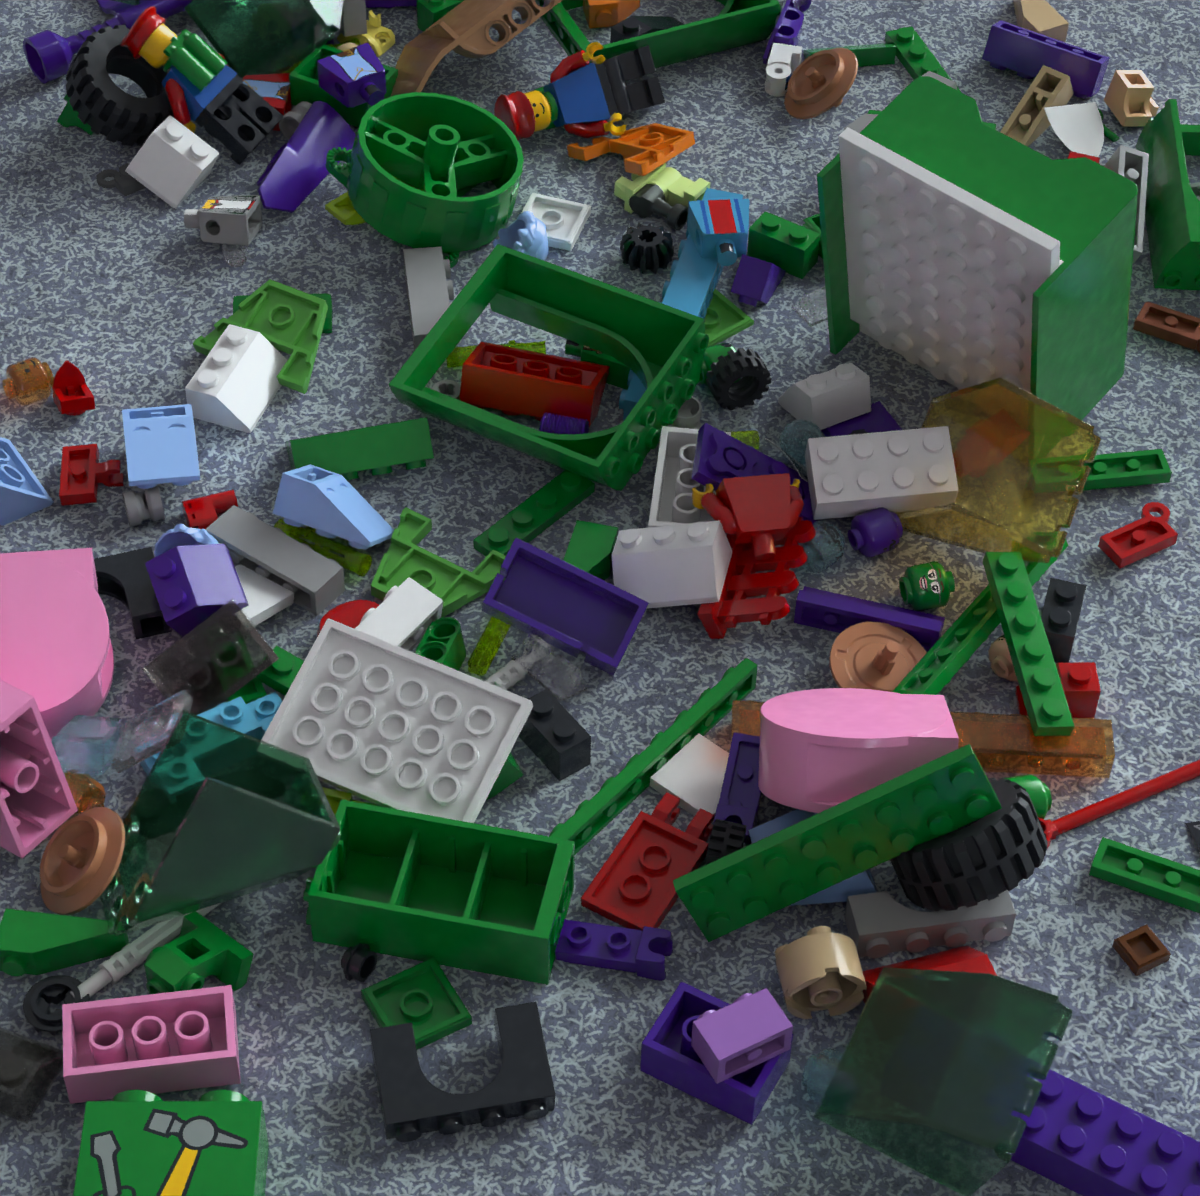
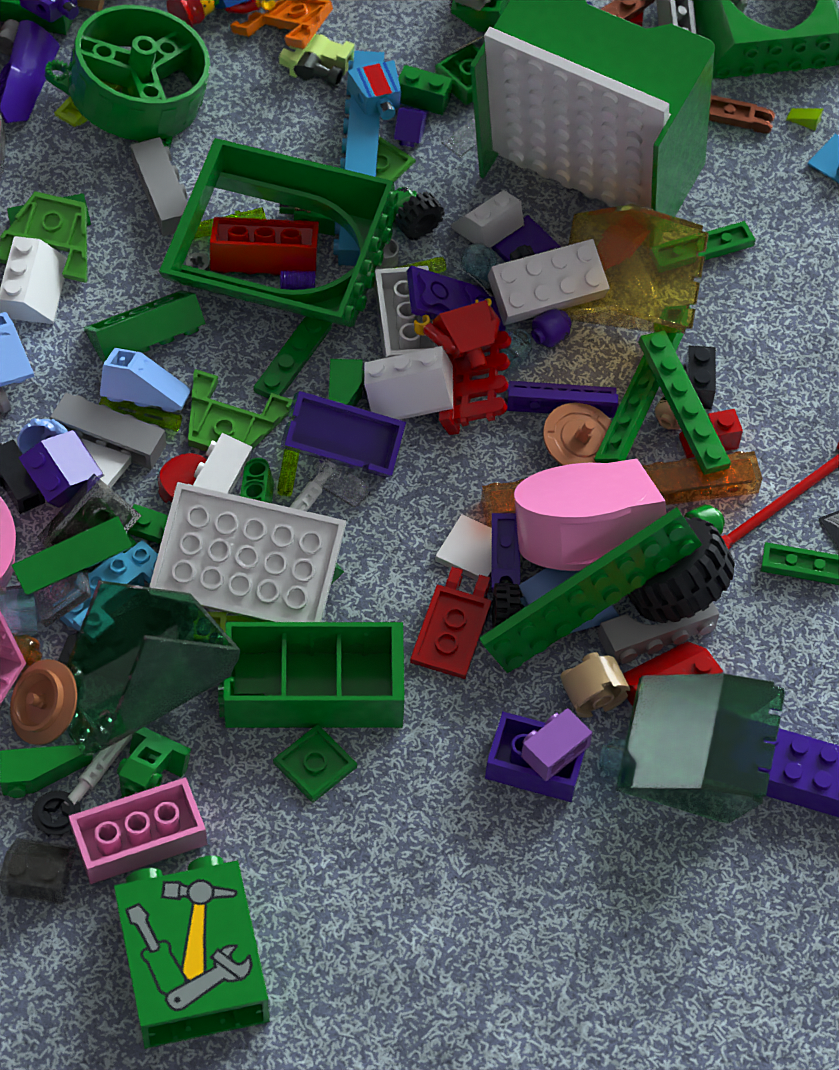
camera: 15 degrees left, 10 degrees up
red piece [181,489,238,529] -> none
black plate [341,943,377,982] -> none
black arch [370,1002,556,1142] -> none
light blue hair [493,211,549,261] -> none
black brick [519,689,591,781] -> none
white tile [521,193,591,251] -> none
green plate [549,658,758,854] -> none
dark purple plate [555,919,673,981] -> none
black gear [620,223,674,274] -> none
green head [899,561,955,611] -> none
red hinge [1098,502,1178,569] -> none
reddish brown tile [1112,924,1171,976] -> none
none -> green panel [12,516,132,596]

